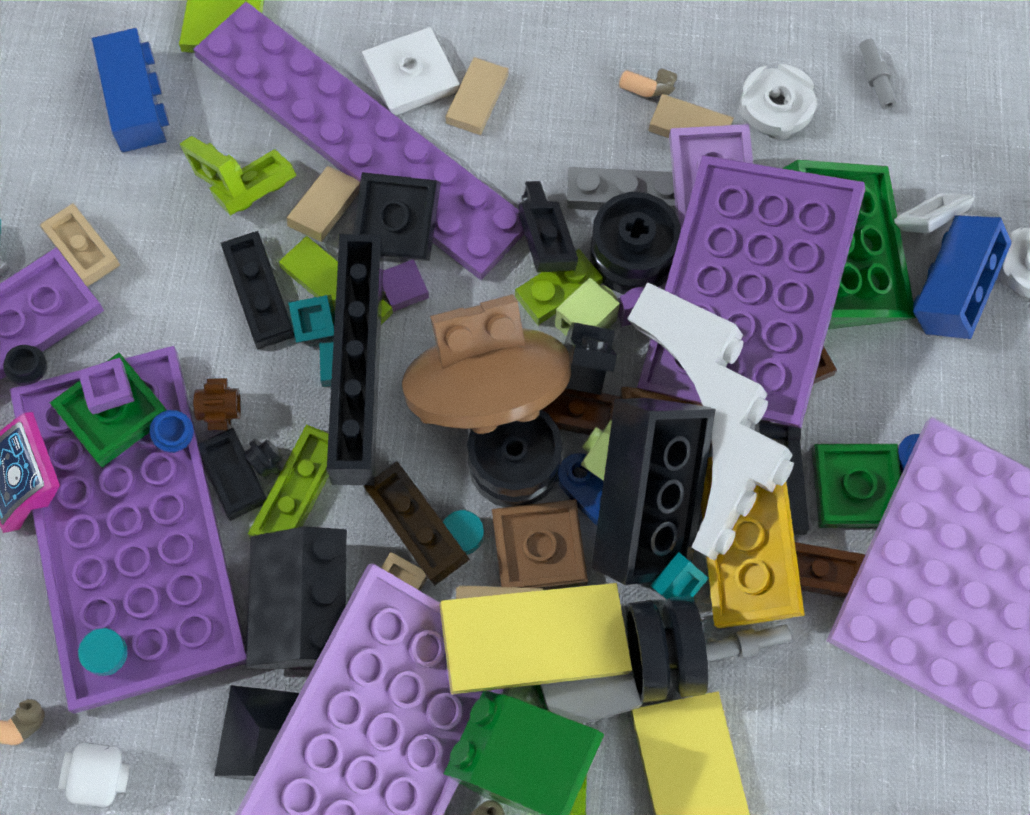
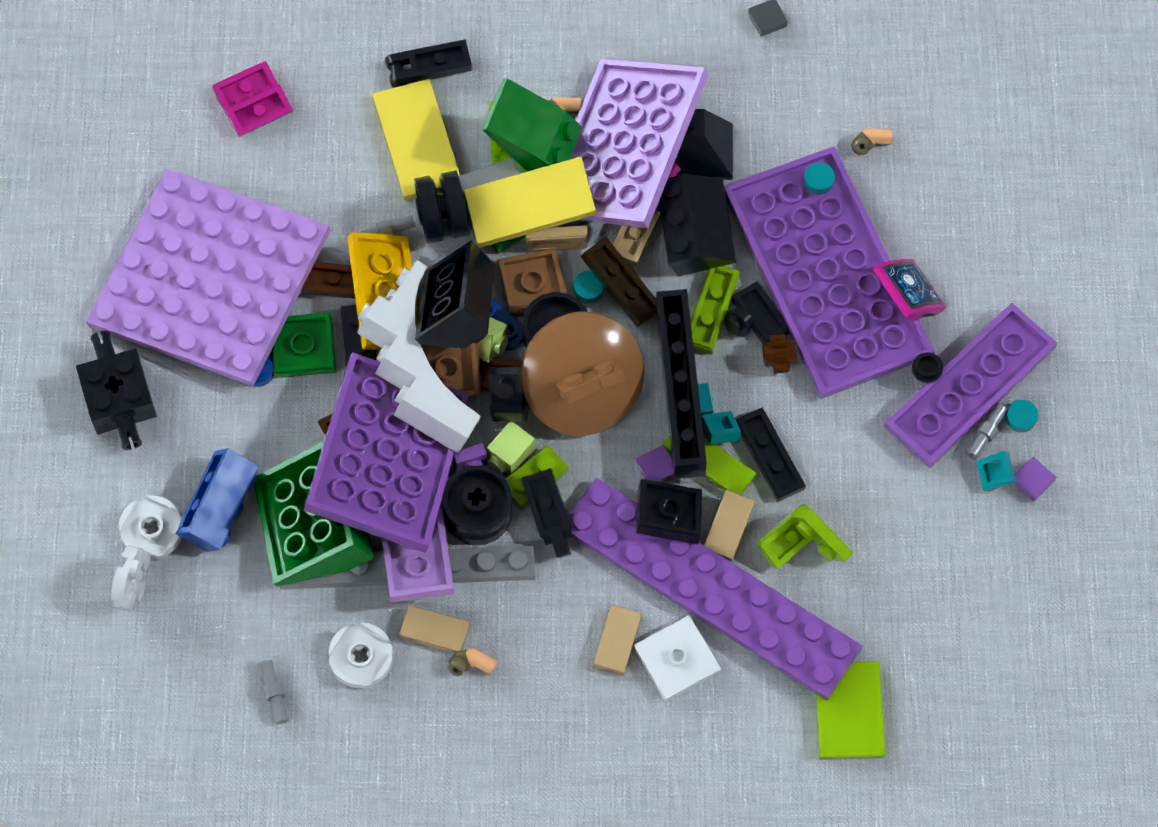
camera: 175 degrees right, 0 degrees up
tan plate [40,203,120,287] -> none
green tile [49,352,167,468] -> none
white head [58,742,130,807] -> none
medium lavender plate [78,358,134,414] -> none
blue brick [92,28,170,153] -> none
blue plate [150,410,194,453] -> none
teal tile [651,552,709,600] -> none
white tile [894,193,974,233] -> none

